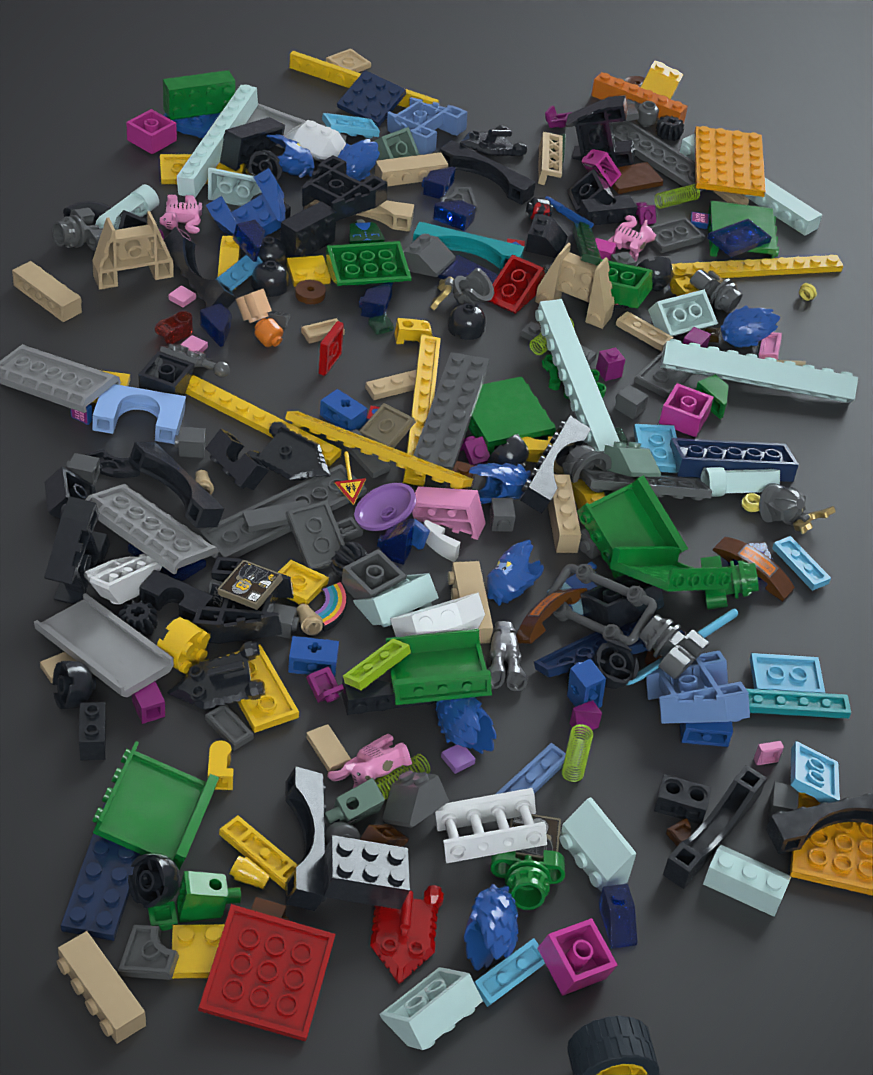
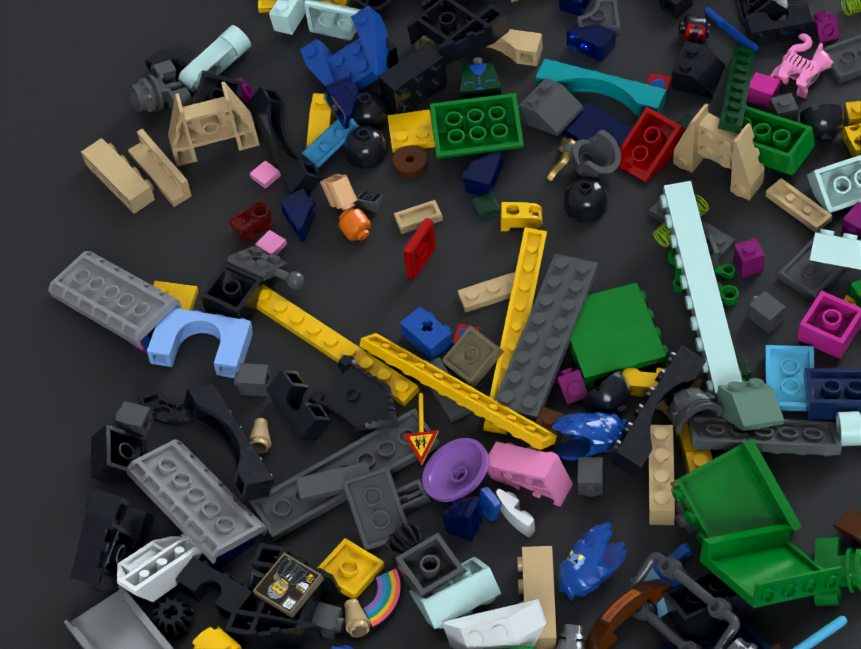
camera: 20 degrees right, 10 degrees up
bright pink animal [159,195,202,234] -> none
none -> tan fence [128,129,192,207]

